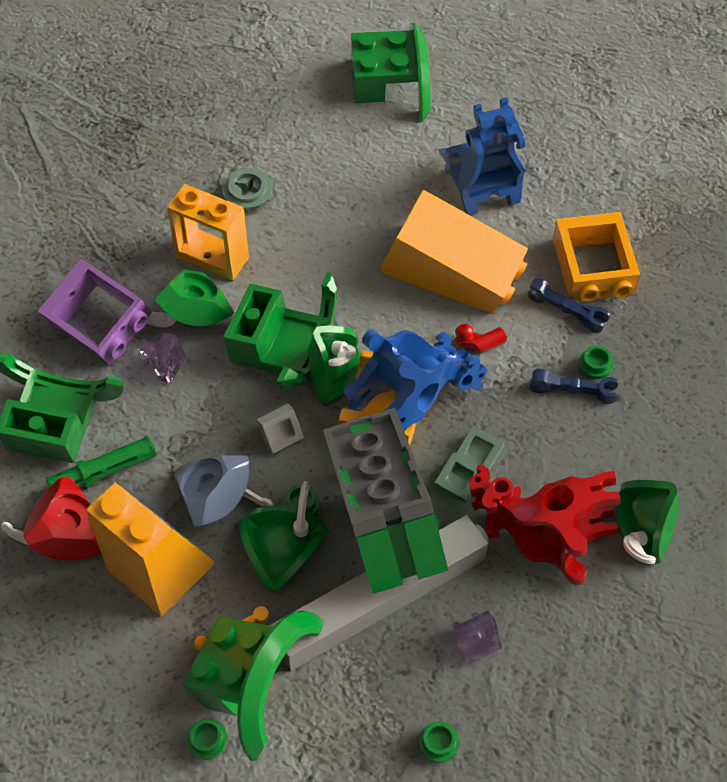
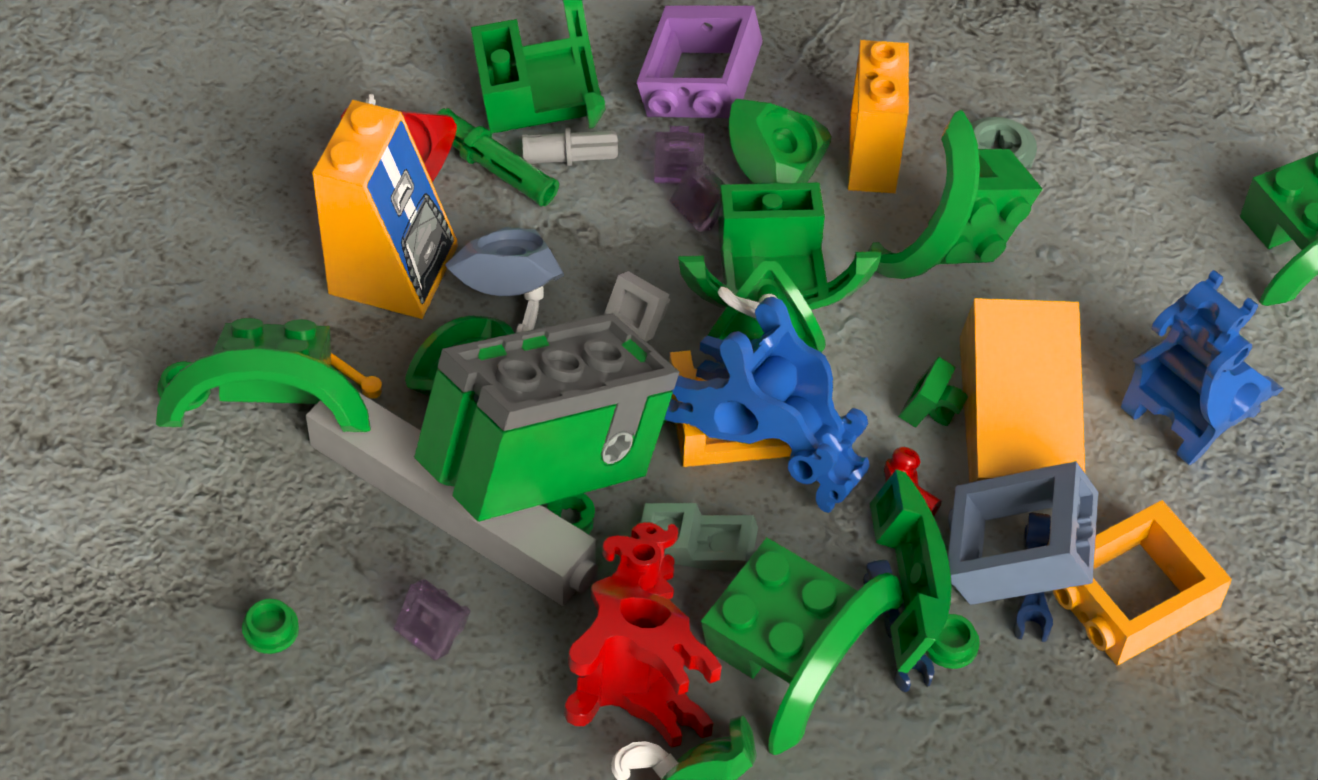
camera: 65 degrees right, 5 degrees down
none -> light grey axle [522,128,618,166]
none -> tile [670,162,725,231]
none -> green piece [701,537,904,755]
none -> green piece [867,110,1043,279]
none -> green slope [869,470,952,673]
none -> green tile [898,356,968,428]
none -> sand blue window [947,461,1098,605]

